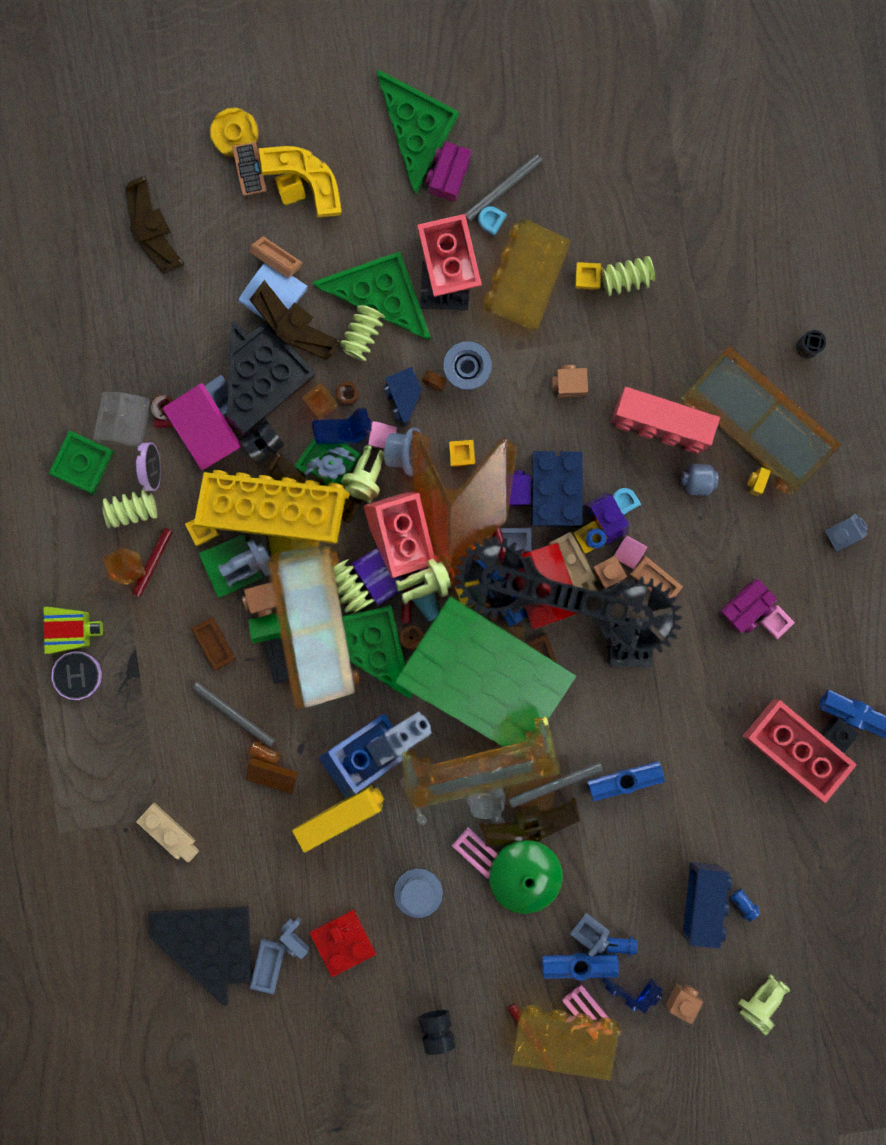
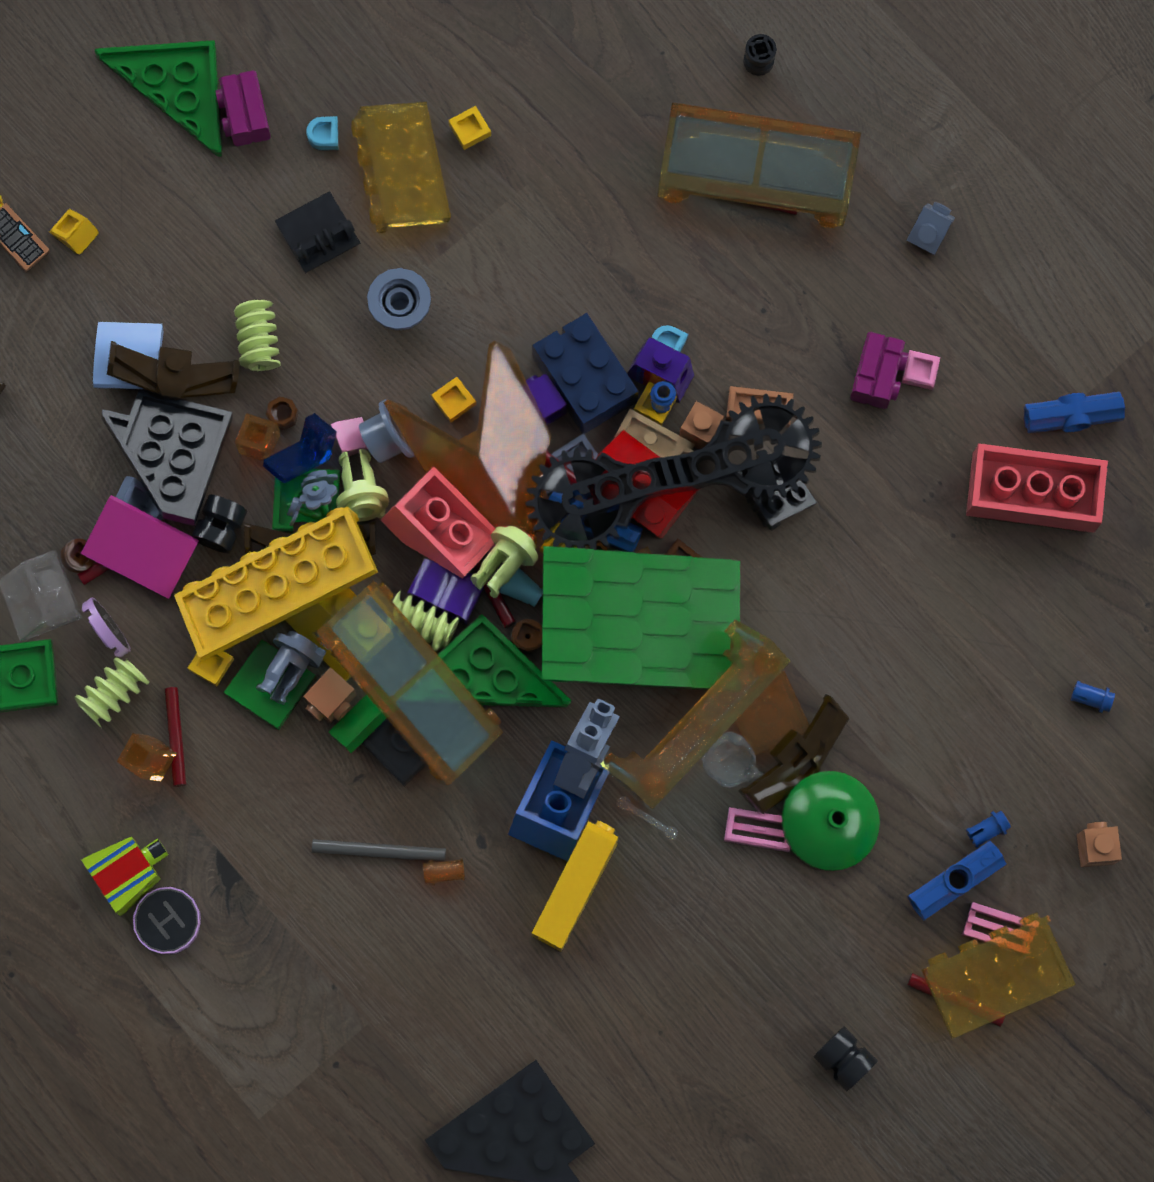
camera: 35 degrees left, 10 degrees down
tan hinge [137,803,199,862] -> none
reddish brown tile [191,617,237,671] -> none
reddish brown tile [245,758,298,794] -> none
nougat tile [249,237,302,279] -> none
sand blue tile [250,938,286,995] -> none
yellow plate [258,146,342,218] -> none
sand blue bracket [279,917,310,959] -> none
red hinge [310,909,376,977] -> none
green tile [313,251,431,341] -> none
dark blue slope [383,367,422,426] -> none
sand blue piece [394,868,443,918] -> none
coral slope [417,214,482,297] -> none
reddish brown tile [422,370,447,391] -> none
dark grey bar [464,154,543,222] -> none
dark grey bar [509,762,603,808] -> none
nougat brick [552,365,588,398] -> none
sand blue bracket [570,913,610,957] -> none
blue piece [587,761,665,802] -> none
yellowish green piece [601,256,655,296] -> none
clear blue bracket [602,978,663,1014] -> none
coral brick [610,386,720,454] -> none
bright pink slope [614,535,647,569] -> none
sand blue head [680,463,718,496] -> none
dark blue piece [682,861,732,949] -> none
yellow plate [747,467,771,496] -> none
black brick [819,717,859,753] -> none

